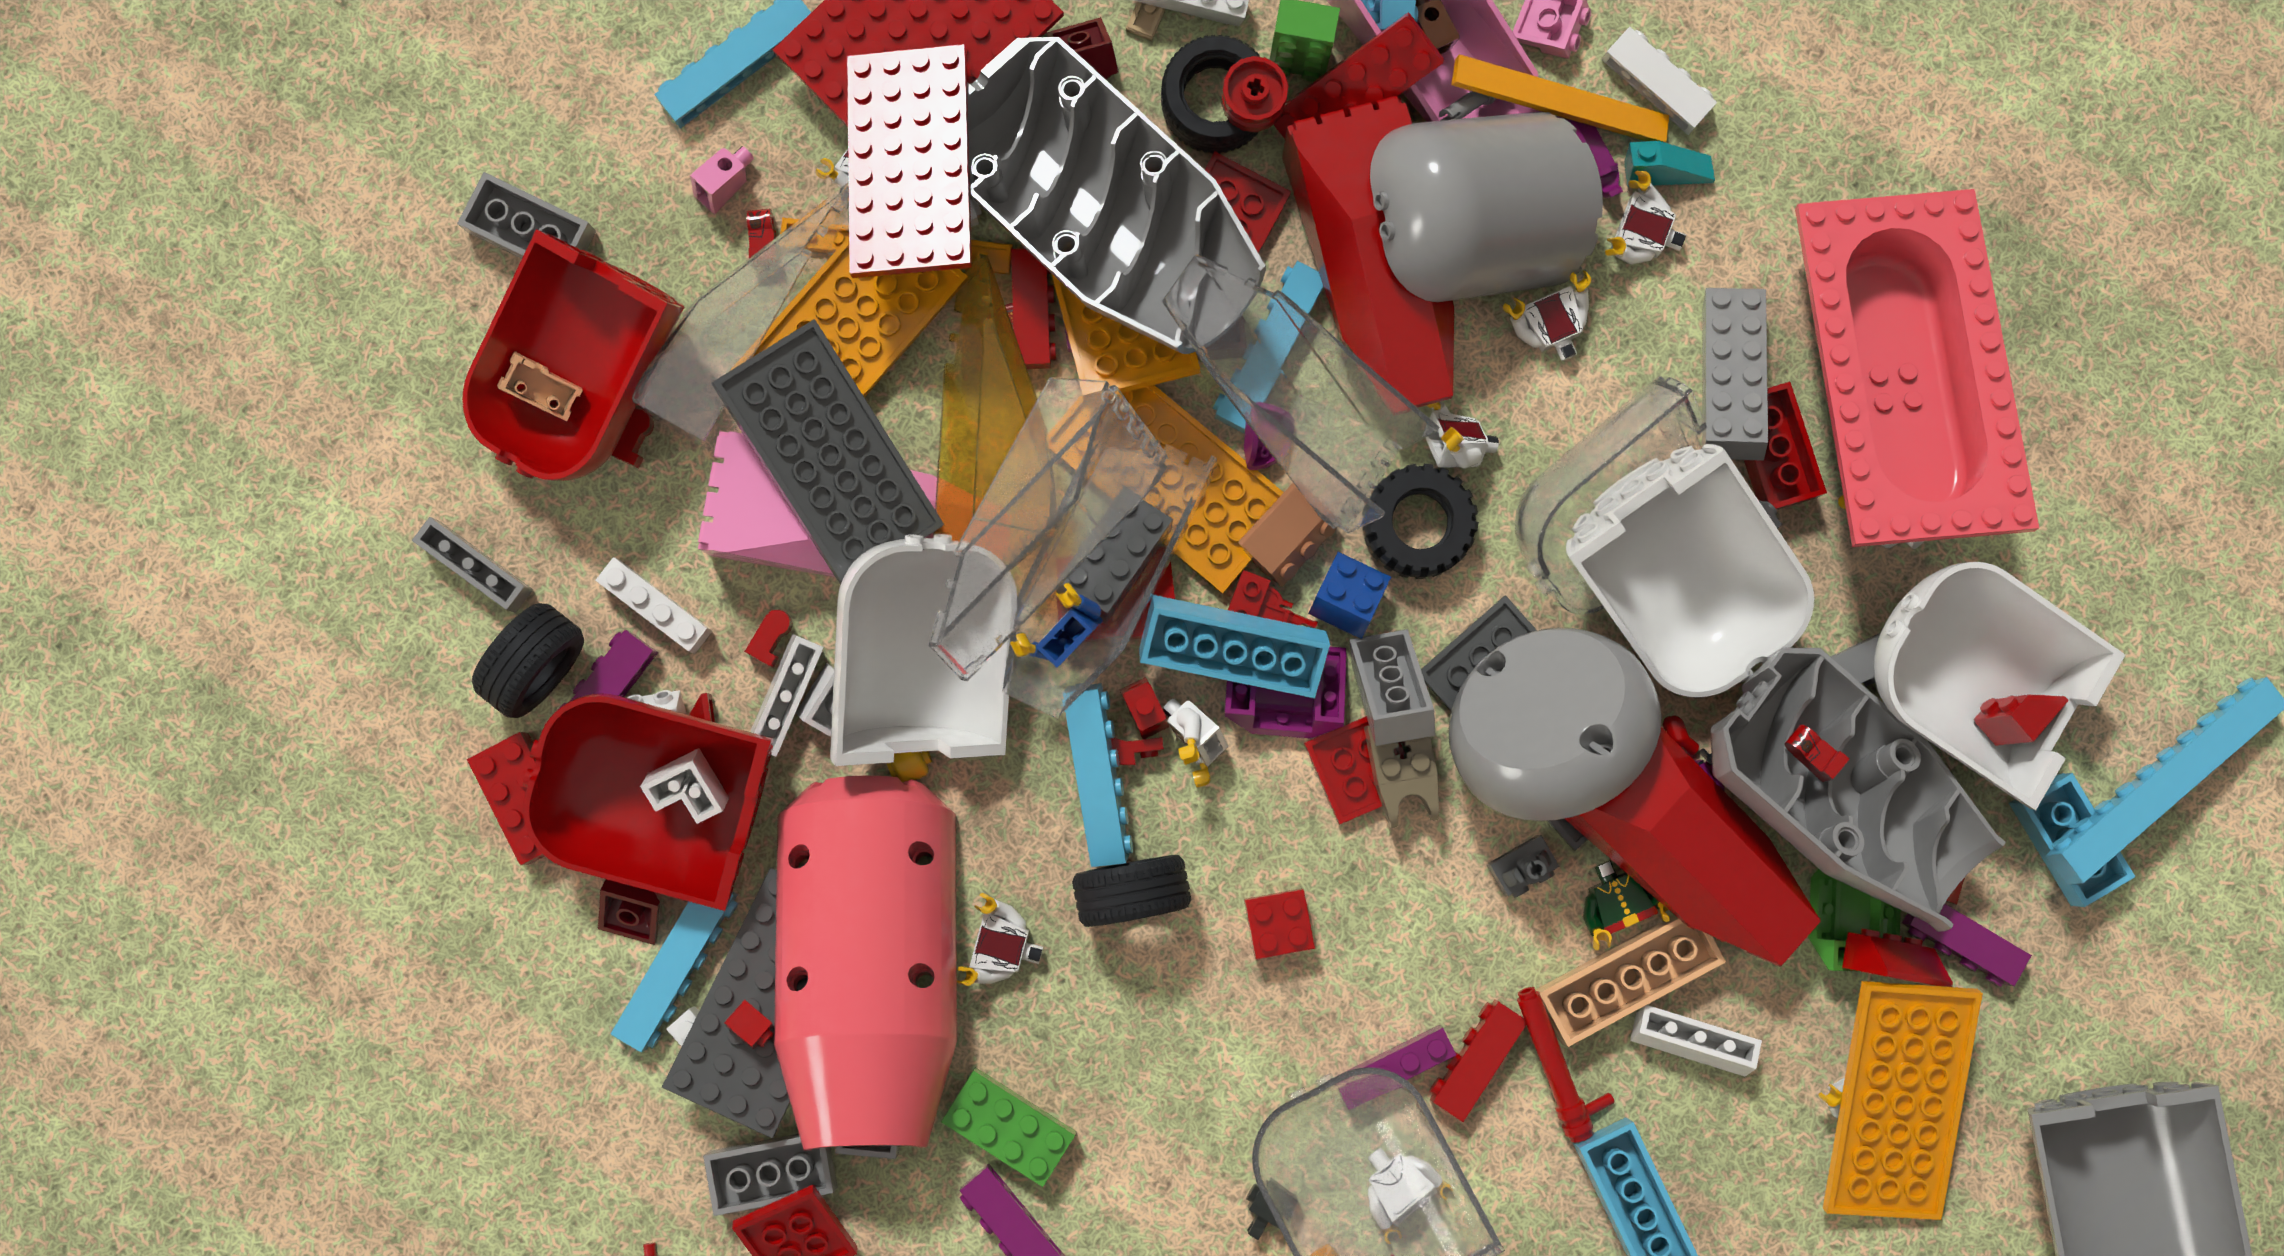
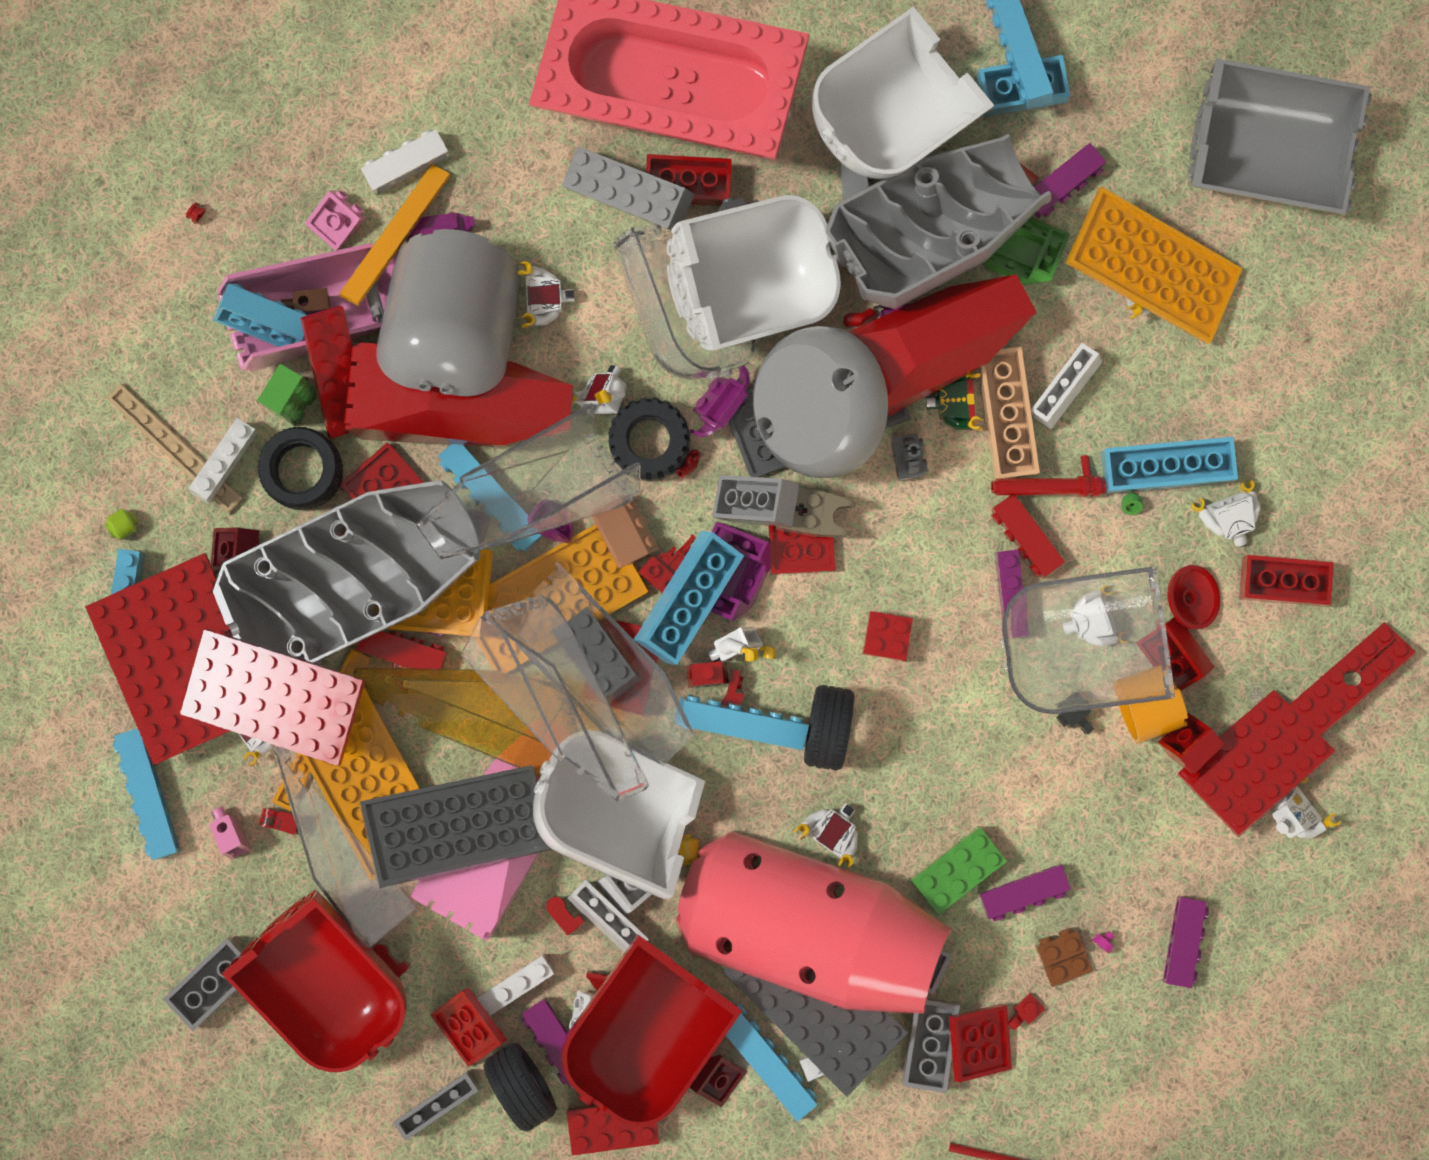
camera: 65 degrees left, 0 degrees up
light nougat piece [497,351,583,421] -> none
white brick [640,748,729,824] -> none
red brick [724,999,774,1050] -> none
blue torso [1010,583,1103,668] -> none
red wheel [1221,56,1288,132] -> none
blue brick [1308,552,1391,639] -> none
torso [1605,171,1686,265] -> none
teal slope [1624,141,1715,187] -> none
red leg [1784,724,1849,782] -> none
red slope [1842,928,1953,987] -> none
red slope [1973,694,2068,746] -> none
none -> red plate [430,987,507,1067]
none -> red arm [676,449,701,478]
none -> magenta plate [690,364,750,437]
none -> bright green tile [1121,492,1143,515]

